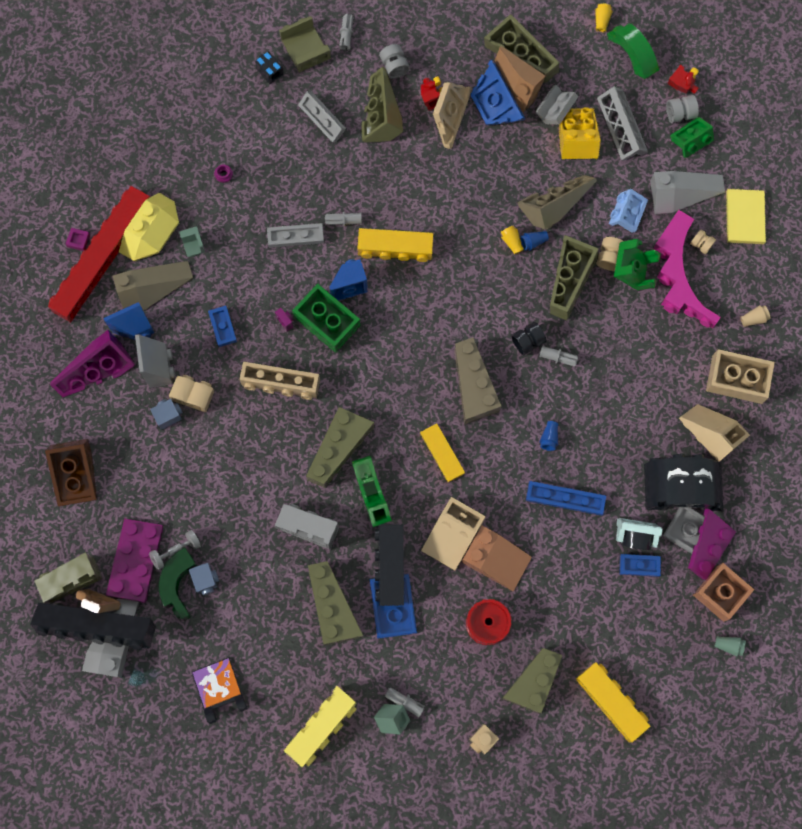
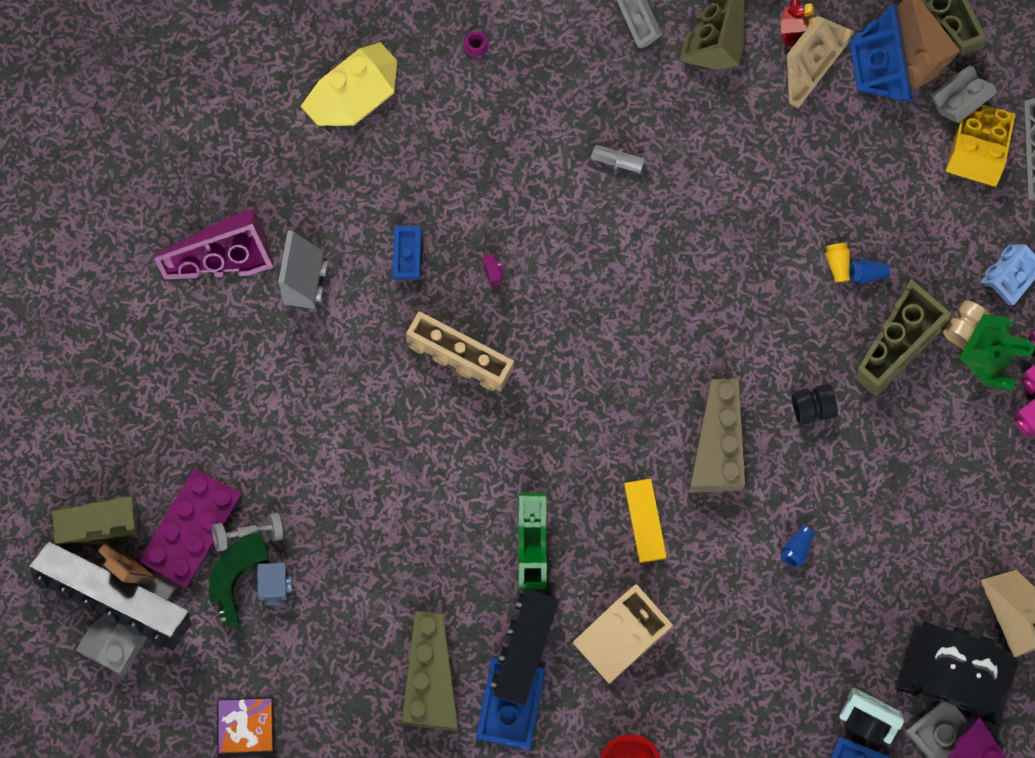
camera: 15 degrees right, 0 degrees up
reddish brown slope [45,439,97,506] -> none
red brick [48,186,150,323] -> none
magenta plate [65,228,90,251] -> none
blue slope [103,302,154,340] -> none
dark tan wedge [112,261,193,311] -> none
clear light blue hinge [128,669,145,687] -> none
sand blue brick [150,399,183,430] -> none
tan brick [169,375,214,412] -> none
sand green panel [179,226,205,257] -> none
light grey plate [267,223,324,248] -> none
light grey wedge [275,503,339,550] -> none
green brick [292,284,361,353] -> none
olive wedge [306,407,374,488] -> none
blue slope [329,259,368,301] -> none
yellow brick [357,228,433,262] -> none
nougat slope [462,526,532,591] -> none
dark tan wedge [517,175,596,229] -> none
blue plate [526,481,606,516] -> none
light grey axle [539,345,578,366] -> none

